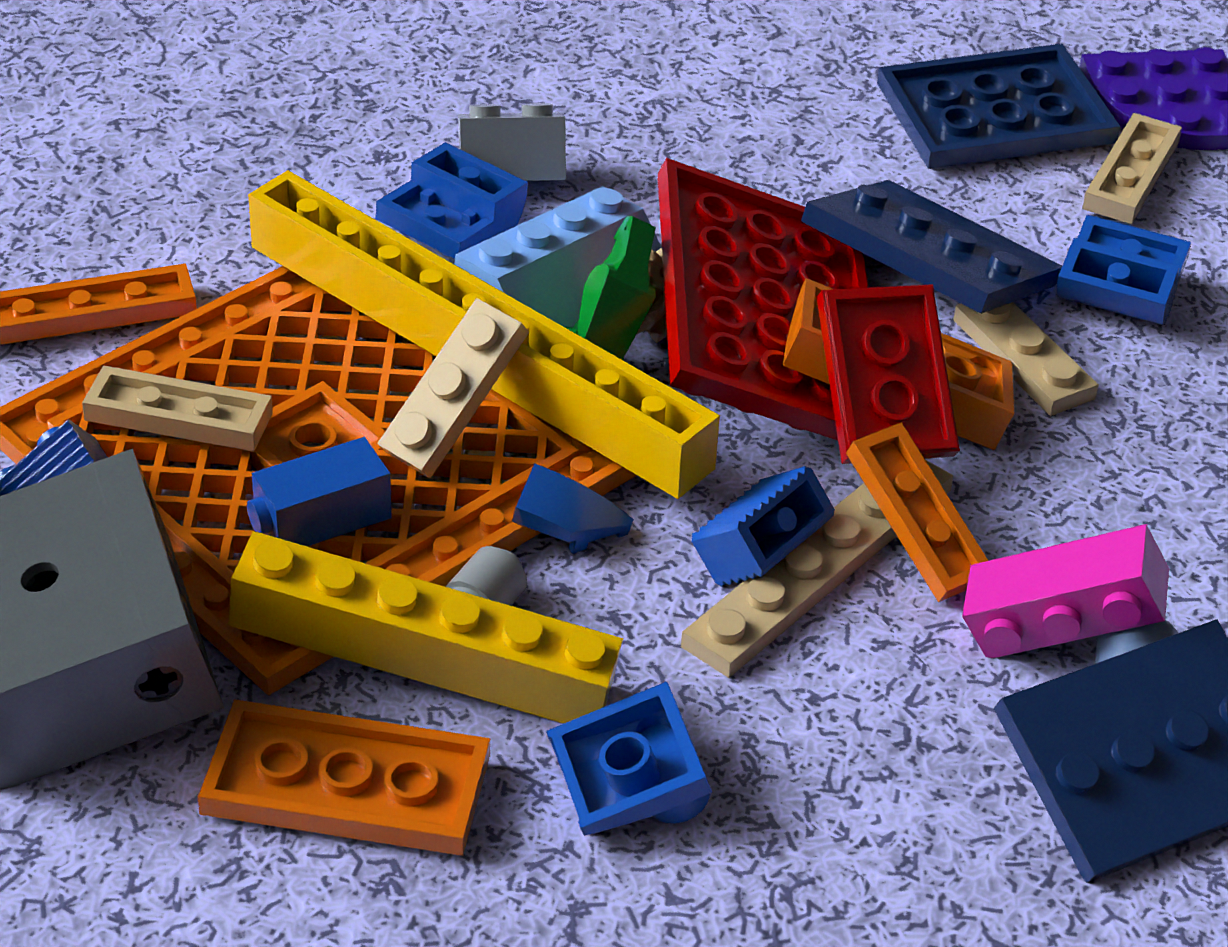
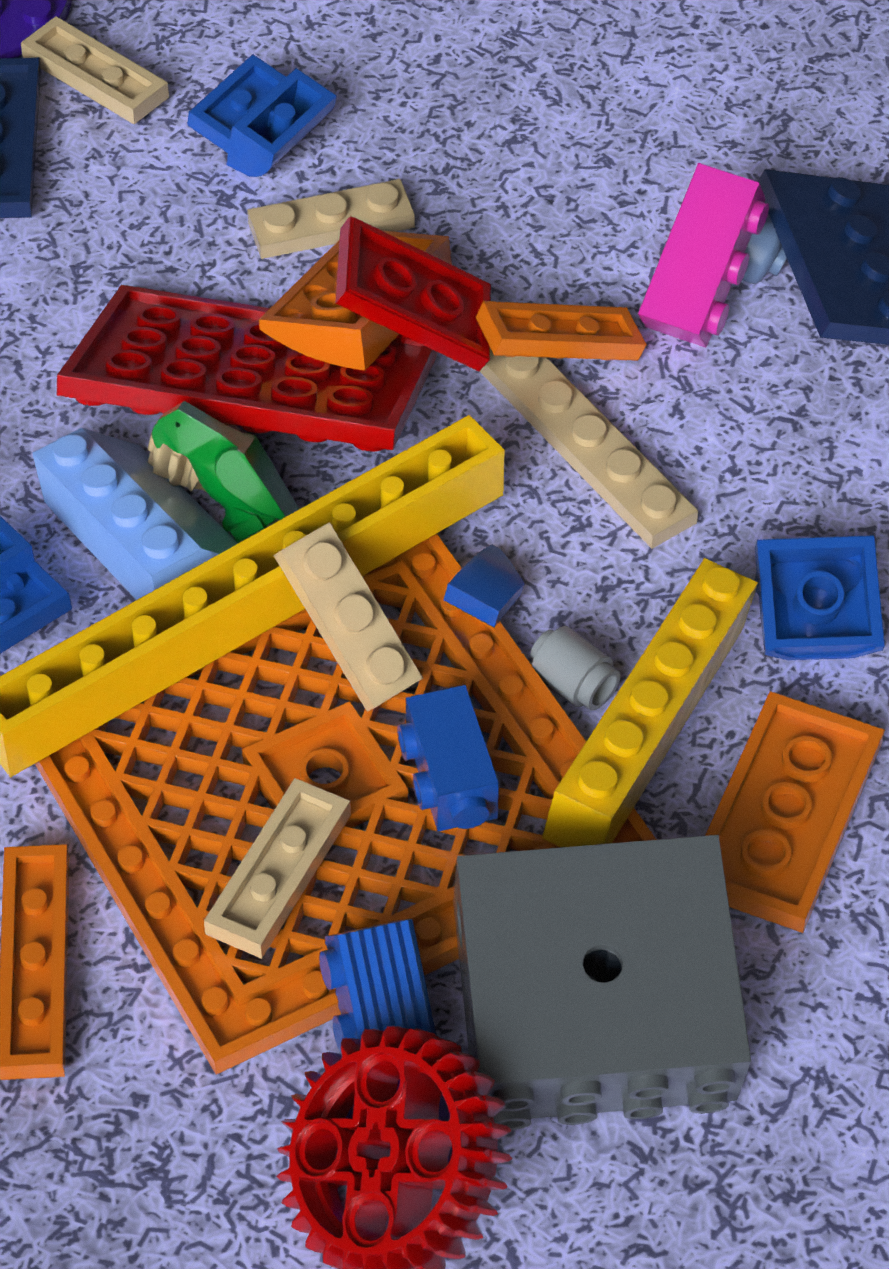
camera: 75 degrees left, 10 degrees up
blue brick [692,466,835,587] -> none
dark blue plate [801,179,1062,314] -> none

